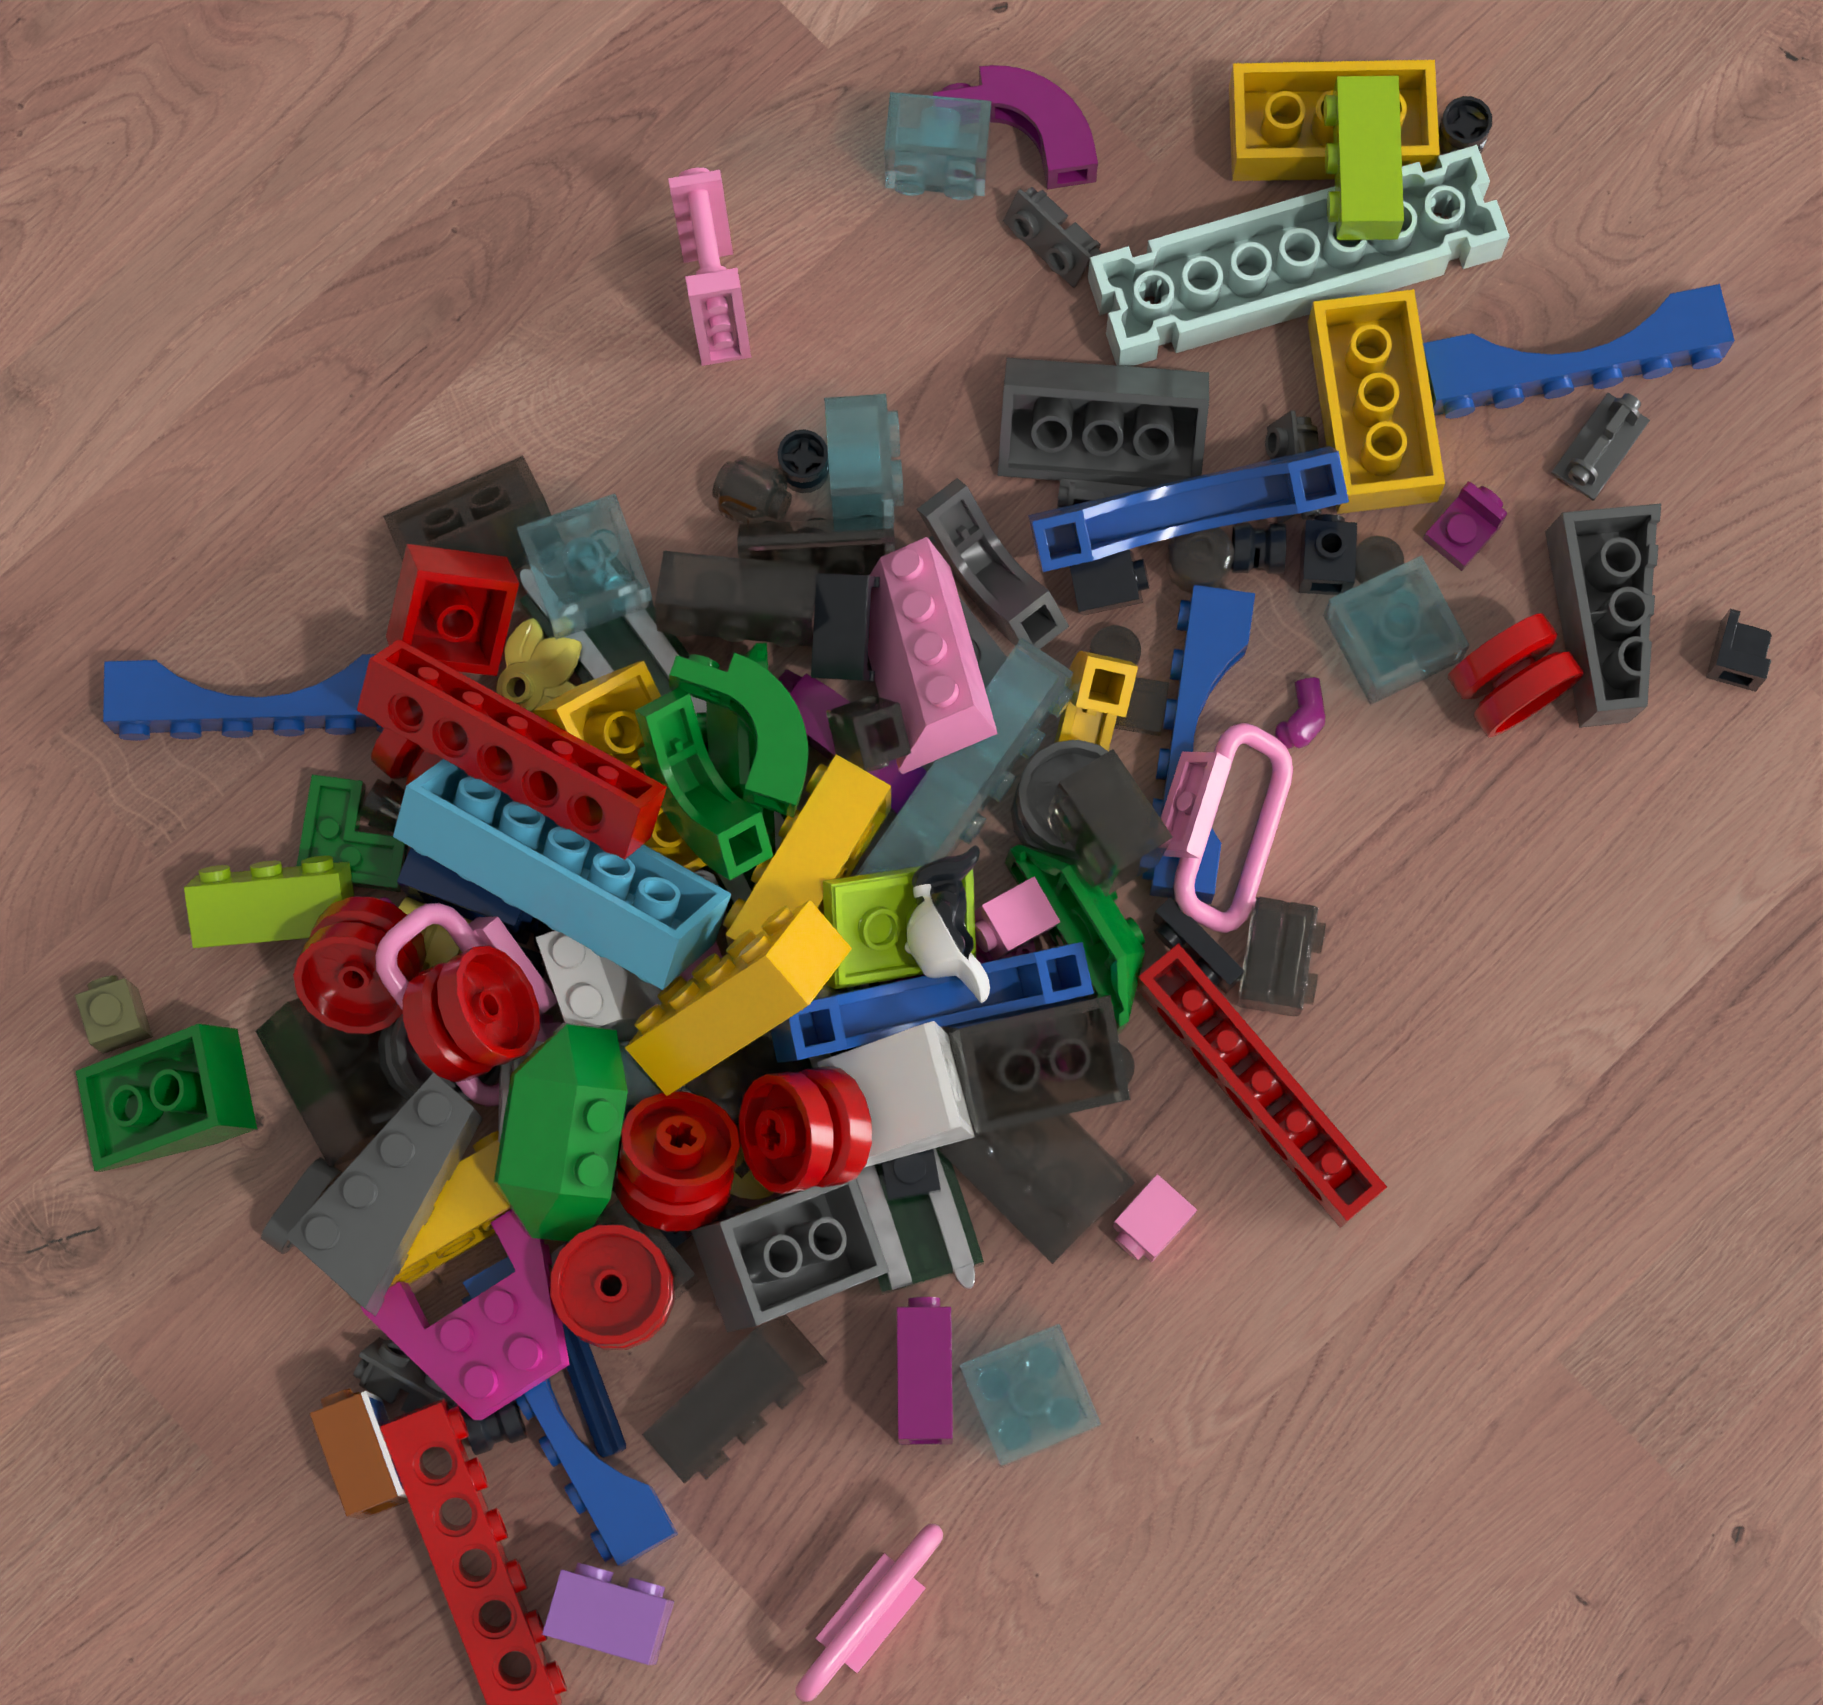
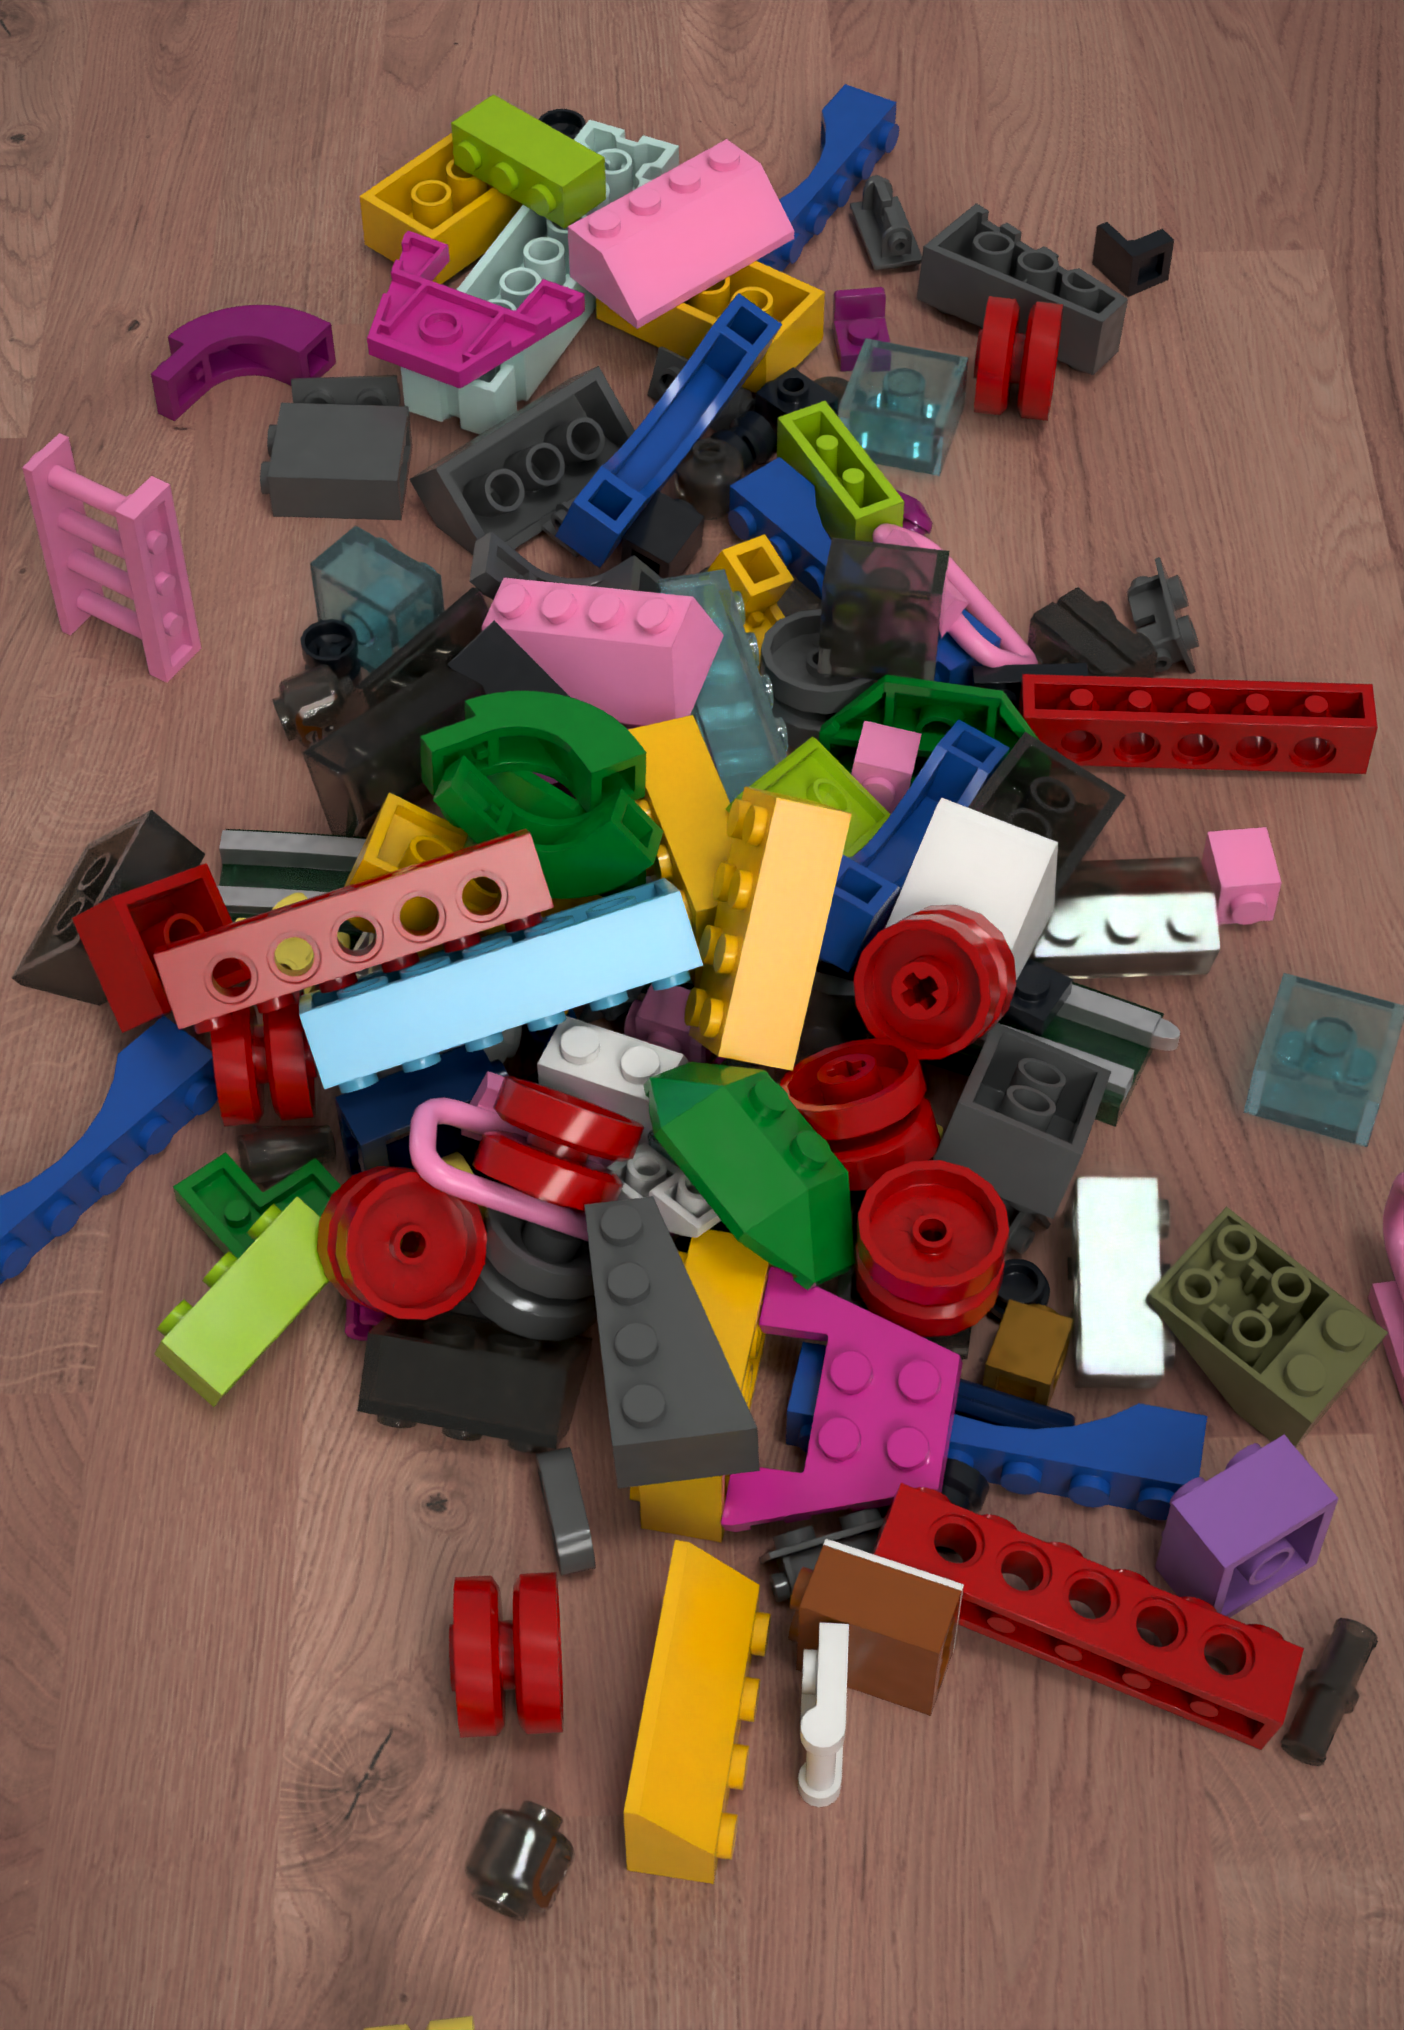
camera: 50 degrees left, 25 degrees down
olive brick [75,975,153,1054] -> none
green slope [76,1023,257,1172] -> none
clear light blue brick [516,493,653,639] -> none
clear smoke brick [826,695,911,772] -> none
clear light blue brick [884,92,992,200] -> none
magenta brick [897,1297,953,1445] -> none
hair [905,845,990,1003] -> none
none -> dark grey brick [260,403,413,520]
none -> dark pink wing [367,230,585,389]
none -> red wheel [449,1572,564,1738]
none -> clear smoke head [464,1801,575,1921]
none -> bright pink slope [568,139,794,329]
none -> yellow slope [623,1540,771,1884]
none -> lime brick [777,401,904,566]
none -> white plate [798,1623,849,1807]
none -> pearl gold brick [983,1299,1074,1406]
none -> black plate [990,1259,1050,1319]
none -> dark grey hinge [1127,557,1199,674]
none -> olive slope [1146,1206,1388,1448]

